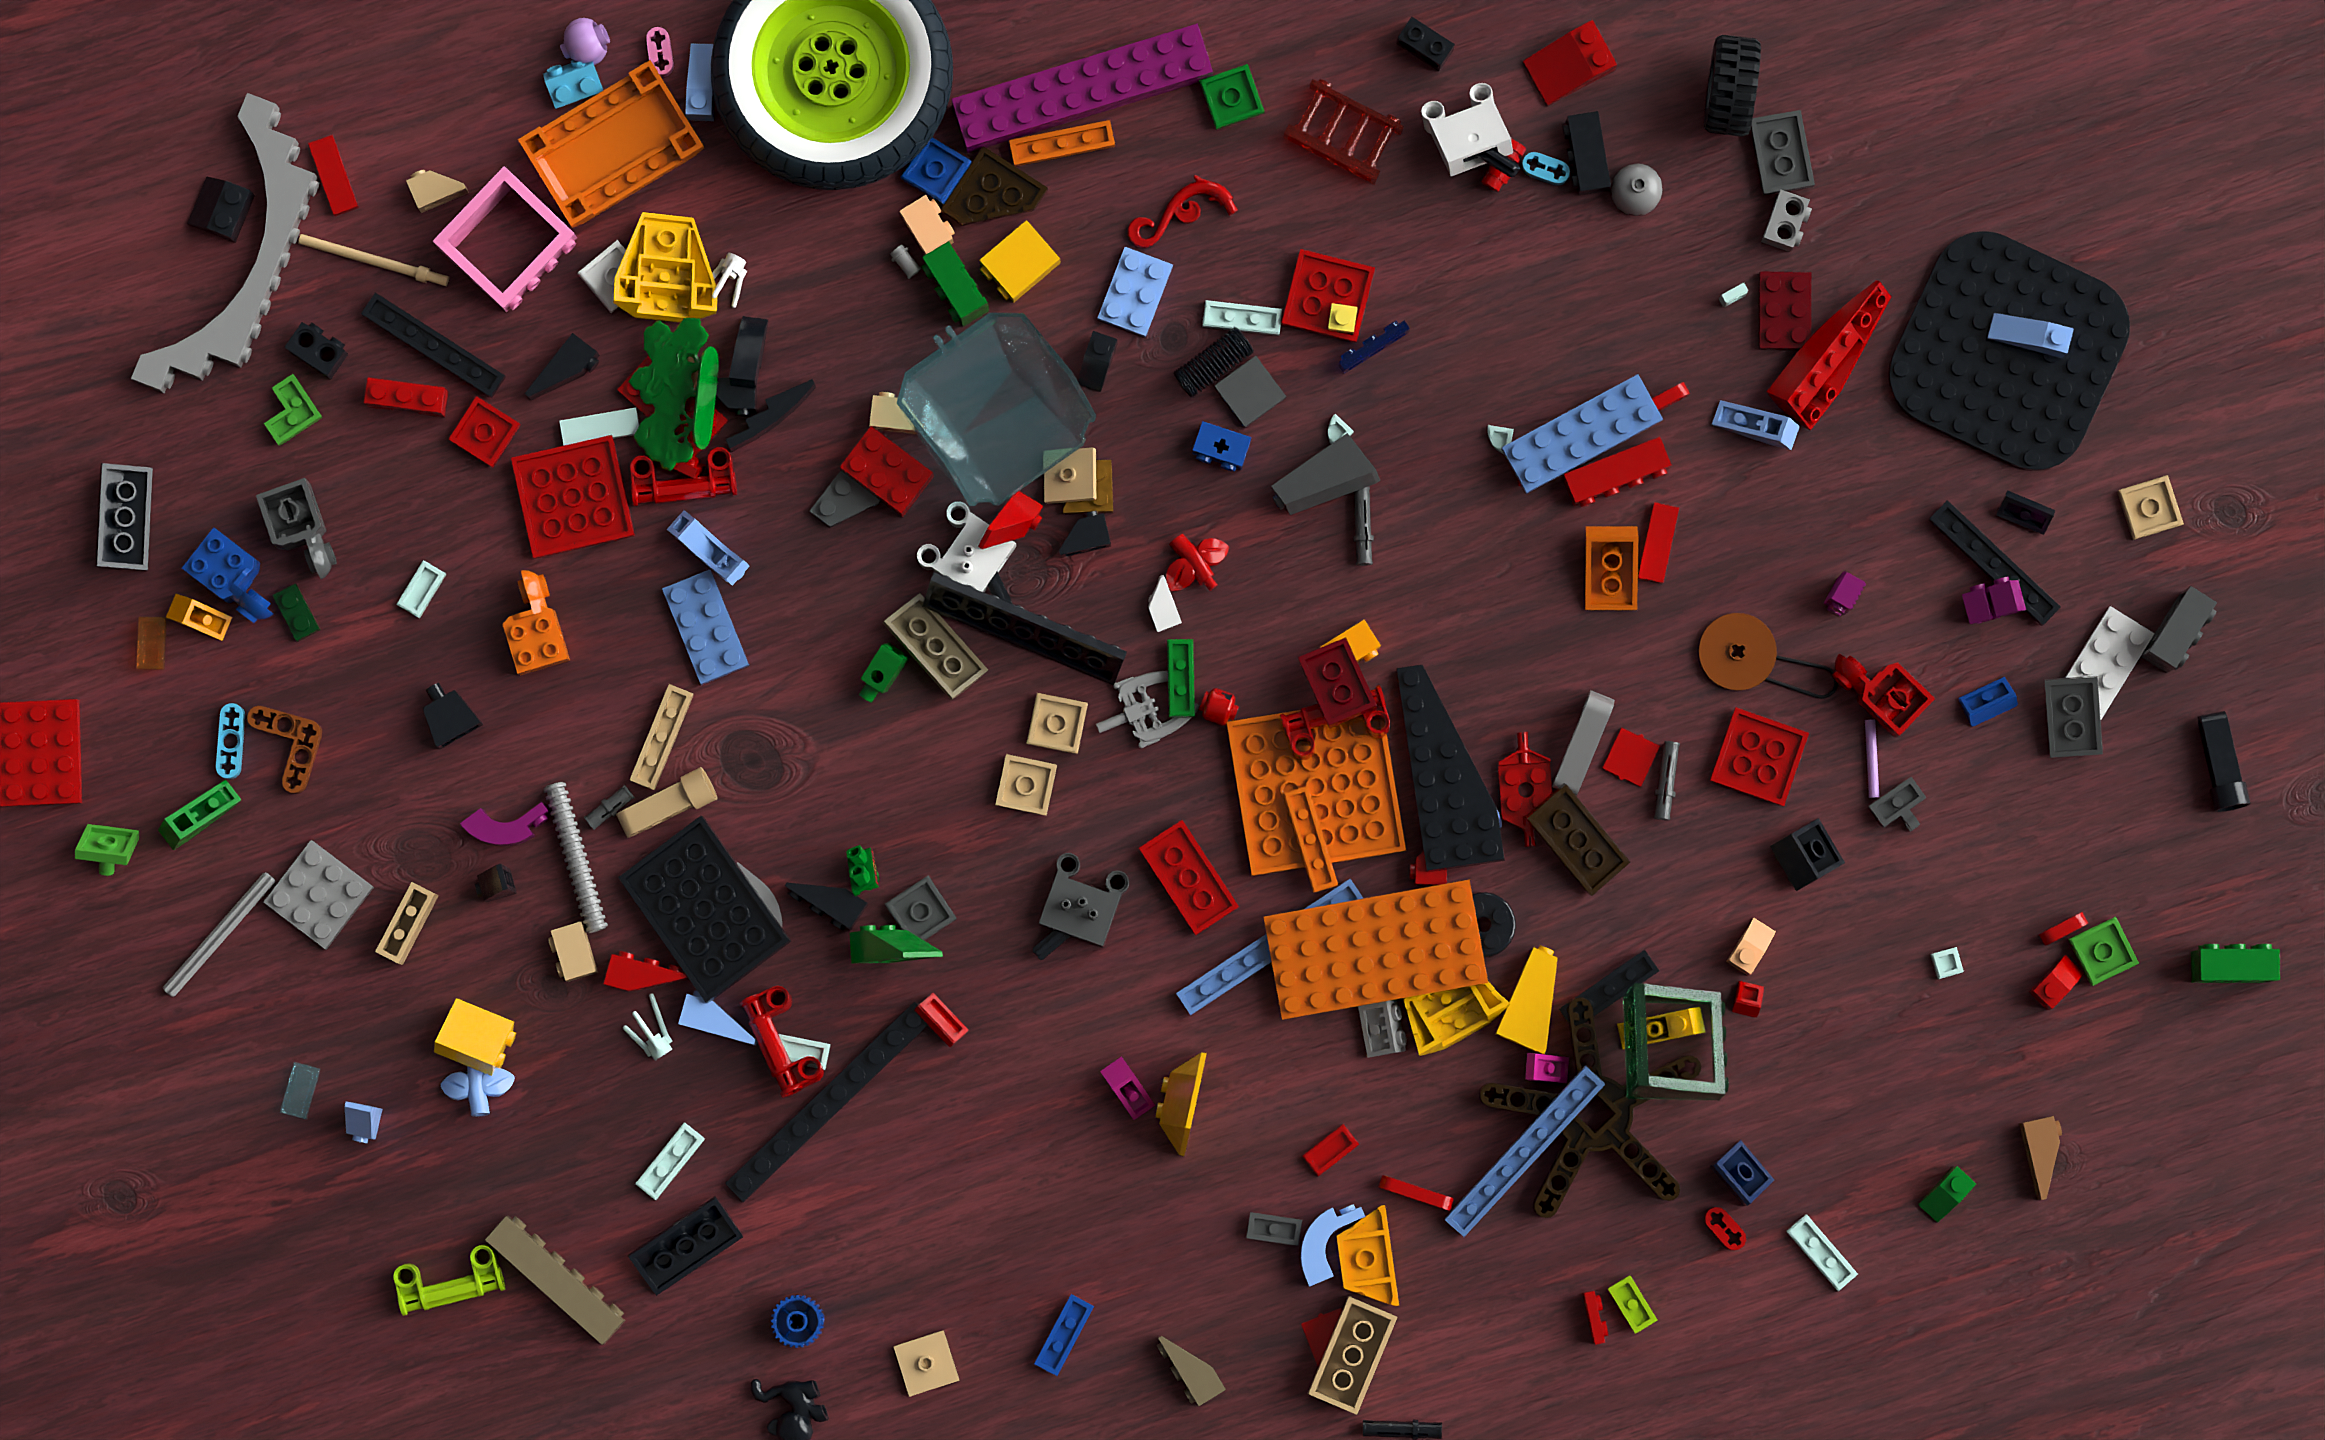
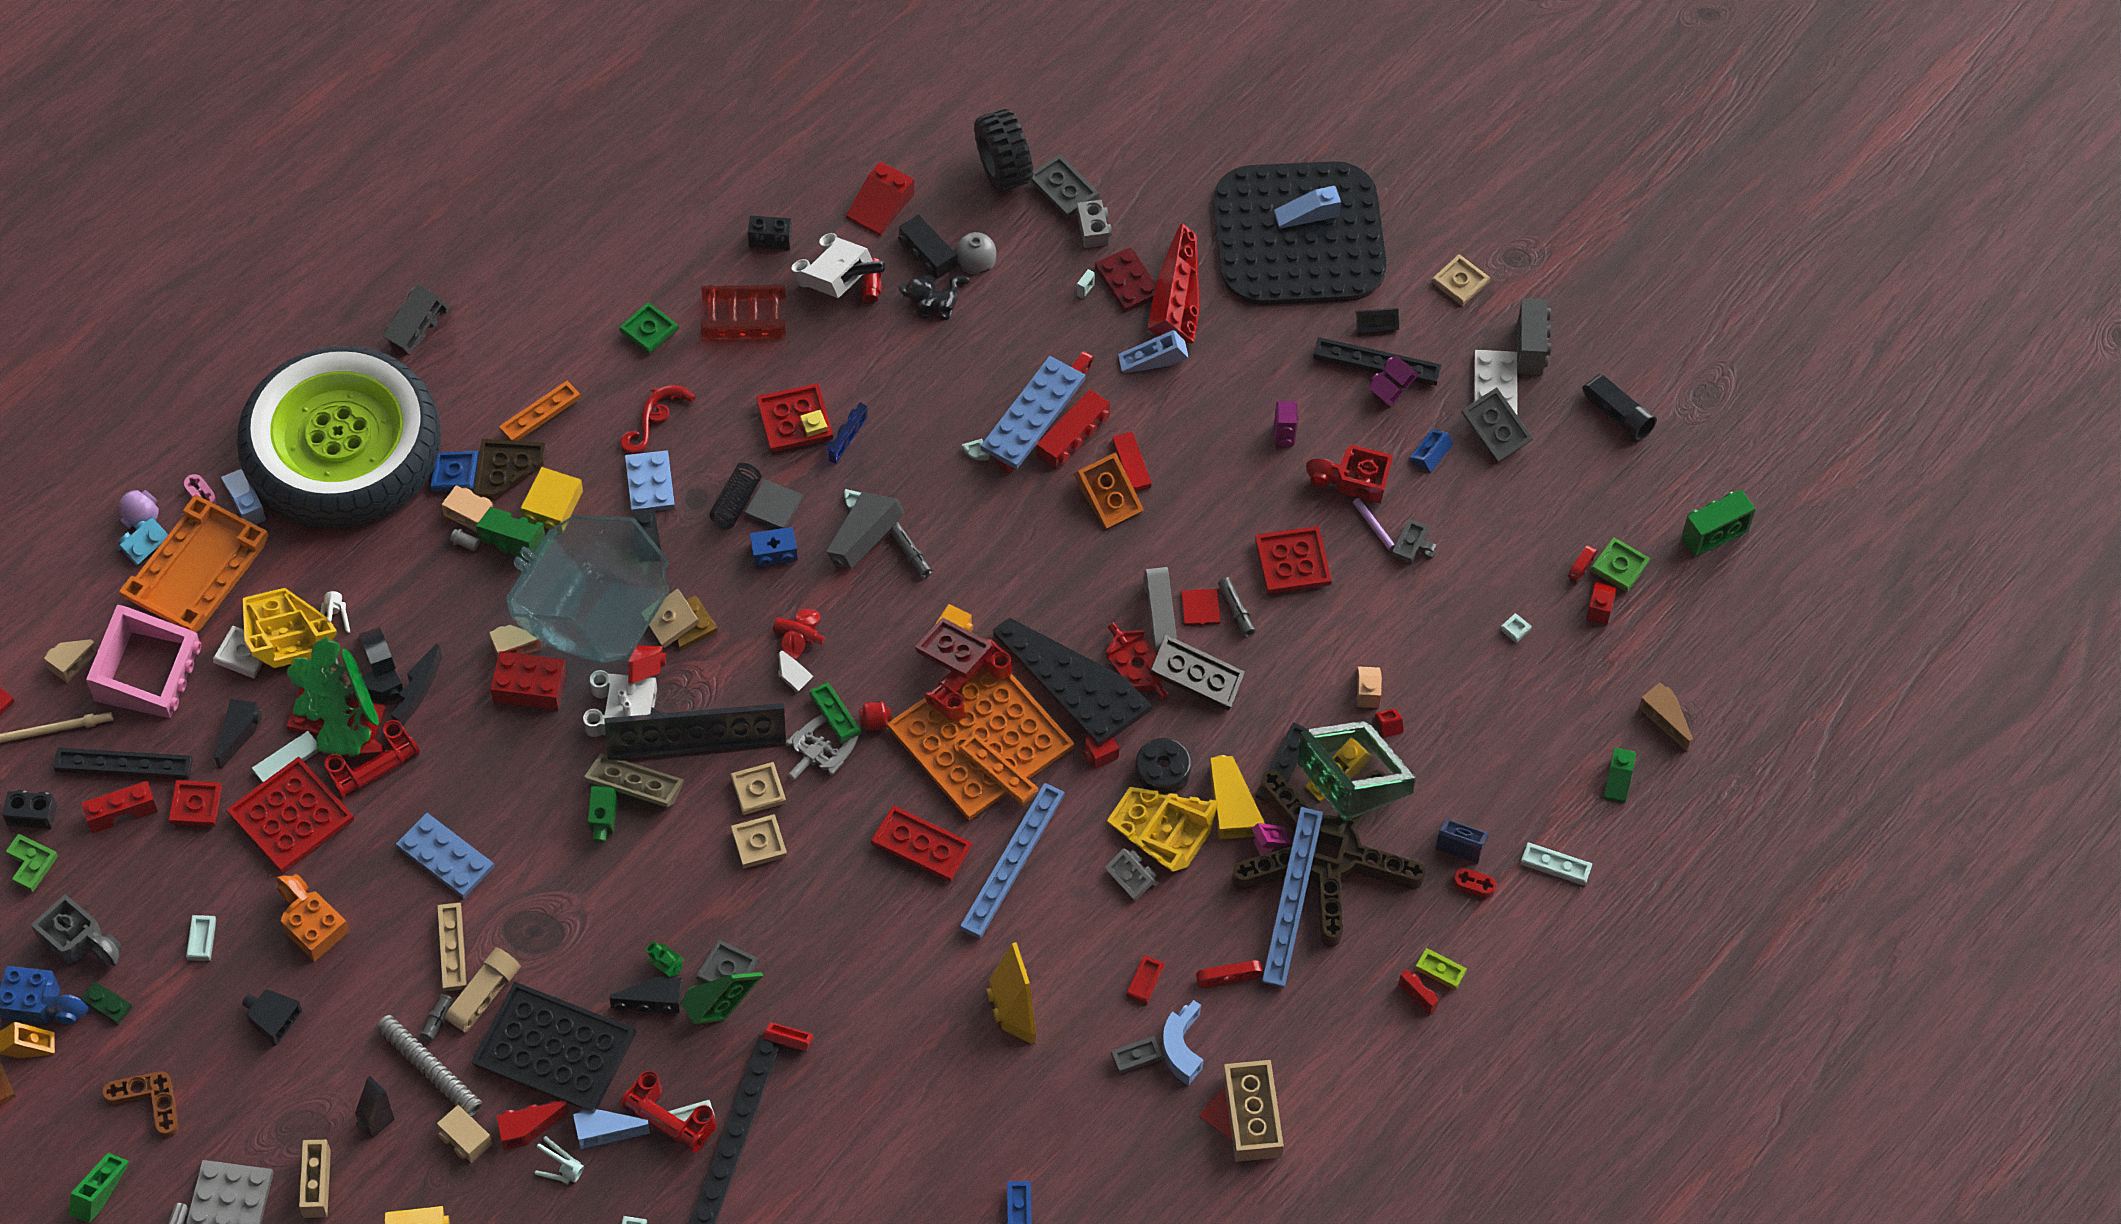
camera: 30 degrees left, 25 degrees down
medium azure beam [216,703,245,779] -> none
magenta arch [460,802,550,846] -> none
light blue arch [667,510,749,585] -> none
dark grey wing [810,470,881,528] -> none
magenta brick [952,23,1213,153] -> none
dark grey piece [1032,853,1129,960] -> none
black slope [1059,511,1111,558] -> none
dark pink slope [1100,1056,1155,1120] -> none
dark tan slope [1157,1336,1226,1406] -> none
light aqua tile [1202,300,1282,336] -> none
orange plate [1264,879,1488,1020] -> none
light orange wing [1336,1205,1399,1306] -> none
black pin [1363,1419,1442,1440] -> none
medium azure beam [1522,152,1570,186] -> none
dark orange piece [1699,613,1777,691] -> none
black piece [1765,655,1838,699] -> none
black slope [1770,818,1845,891] -> none
none -> black animal [899,274,970,320]

